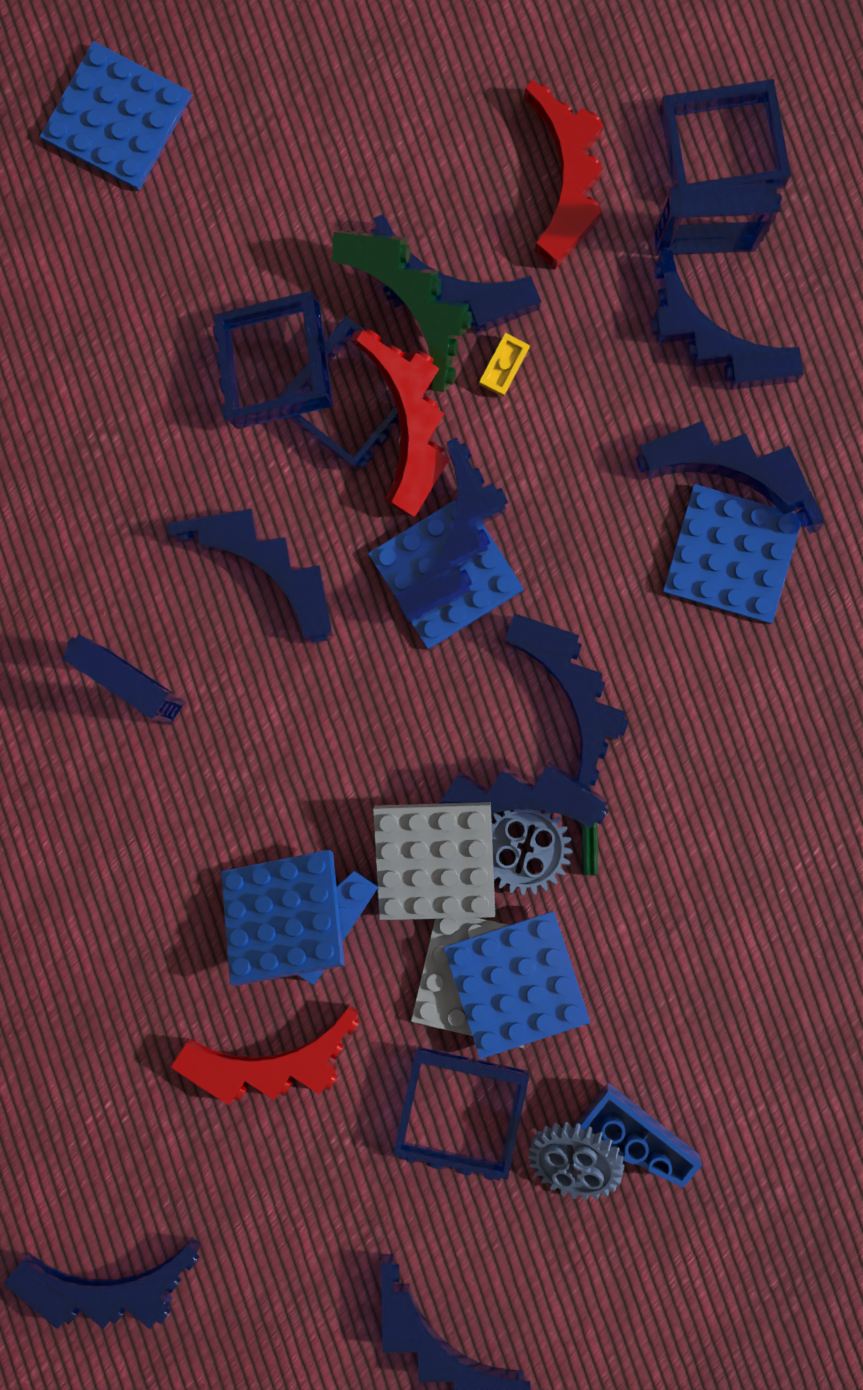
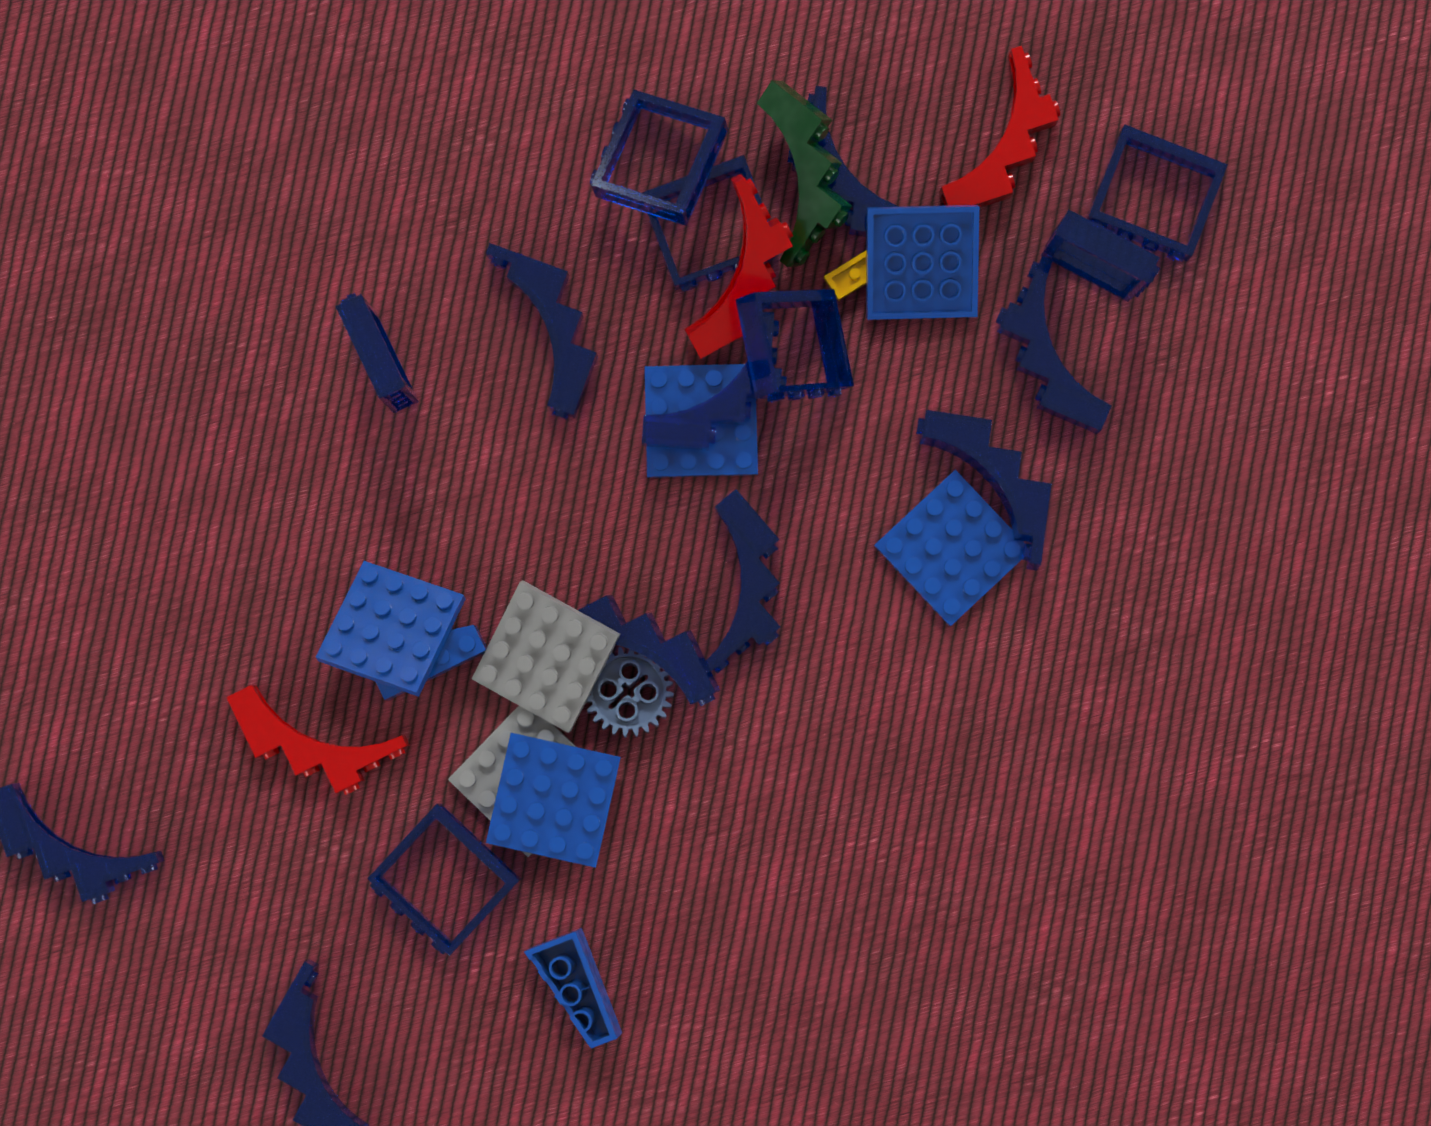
camera: 30 degrees right, 0 degrees up
sand blue gear [528,1122,625,1200] -> none
dark green axle [581,791,598,876] -> none
none -> clear blue window [736,289,854,402]
none -> blue plate [866,205,980,320]

